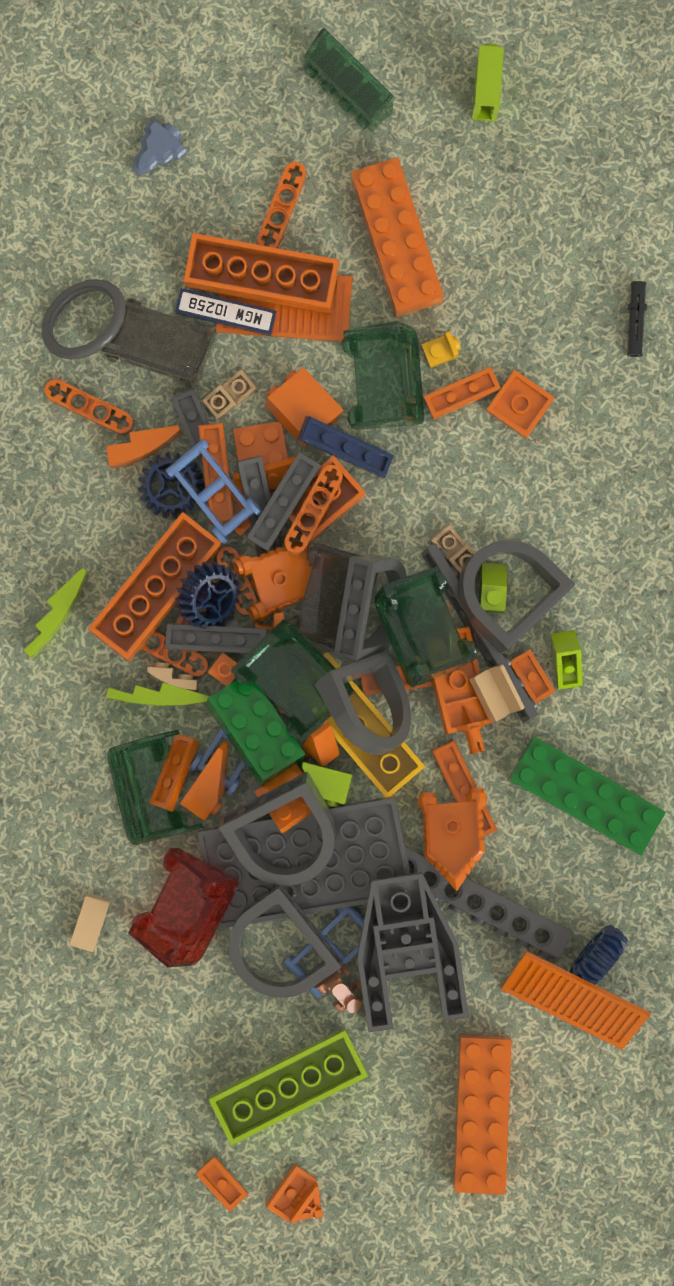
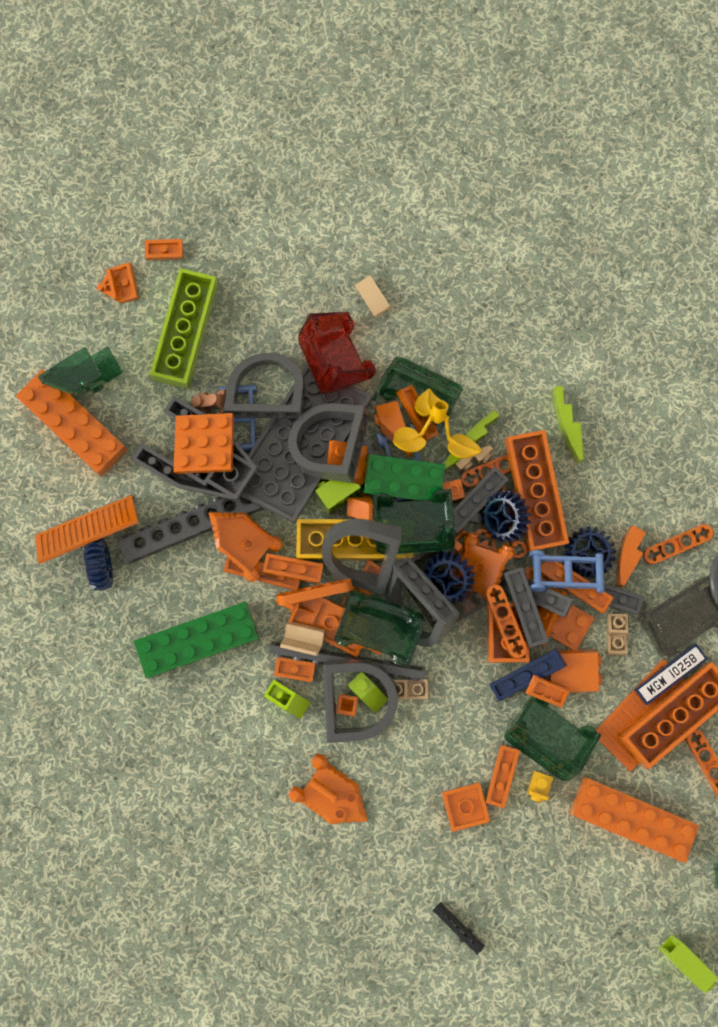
camera: 130 degrees right, 5 degrees down
none -> clear green windscreen [38,346,124,396]
none -> orange plate [174,413,234,474]
none -> orange plate [263,553,324,584]
none -> orange beam [276,579,353,606]
none -> orange shield [288,753,368,824]
none -> orange slope [336,694,358,716]
none -> yellow plant [393,388,482,459]
none -> dark blue gear [423,551,476,604]
none -> orange plate [526,675,570,708]

